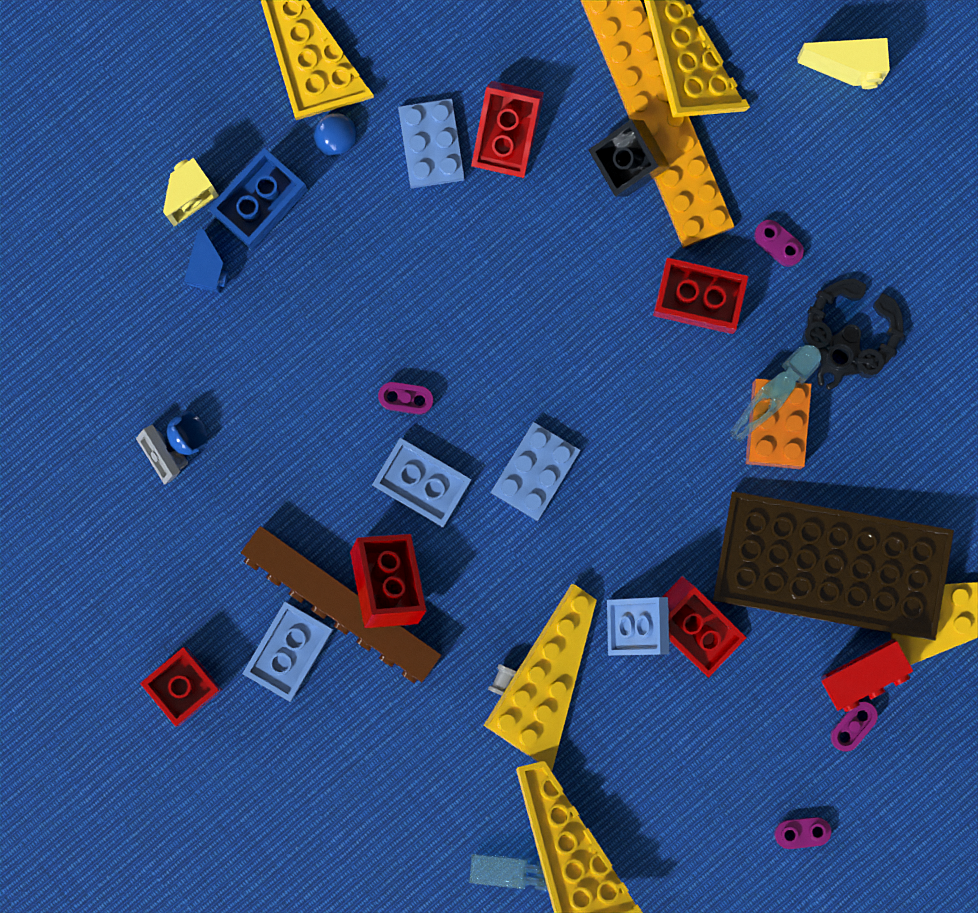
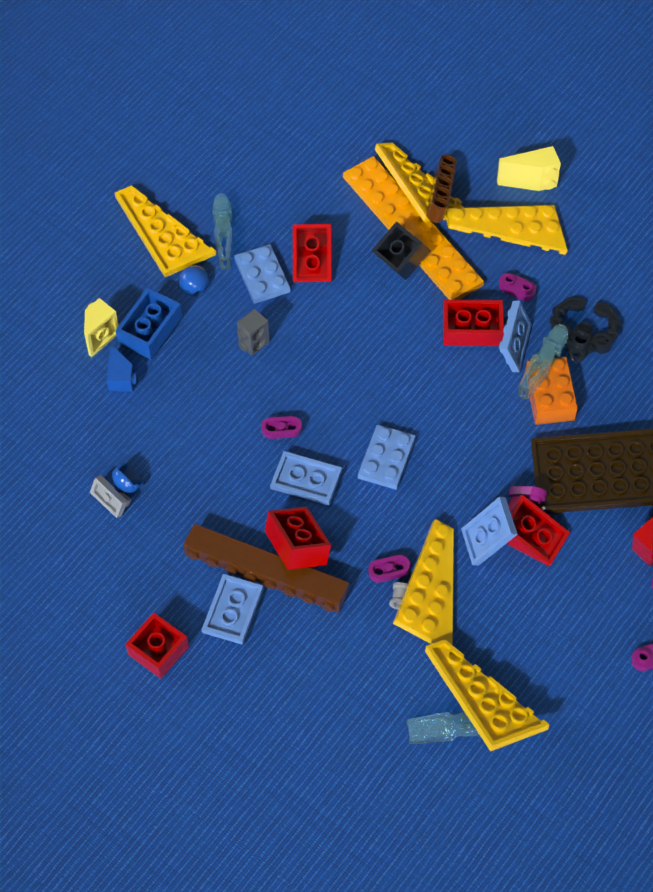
camera: 15 degrees left, 25 degrees down
none -> clear light blue arm [212,193,233,270]
none -> dark grey brick [237,309,270,356]
none -> magenta plate [368,555,410,583]
none -> reddish brown beam [426,155,457,223]
none -> yellow wing [445,205,568,255]
none -> medium blue plate [499,301,532,372]
none -> magenta plate [508,486,547,504]

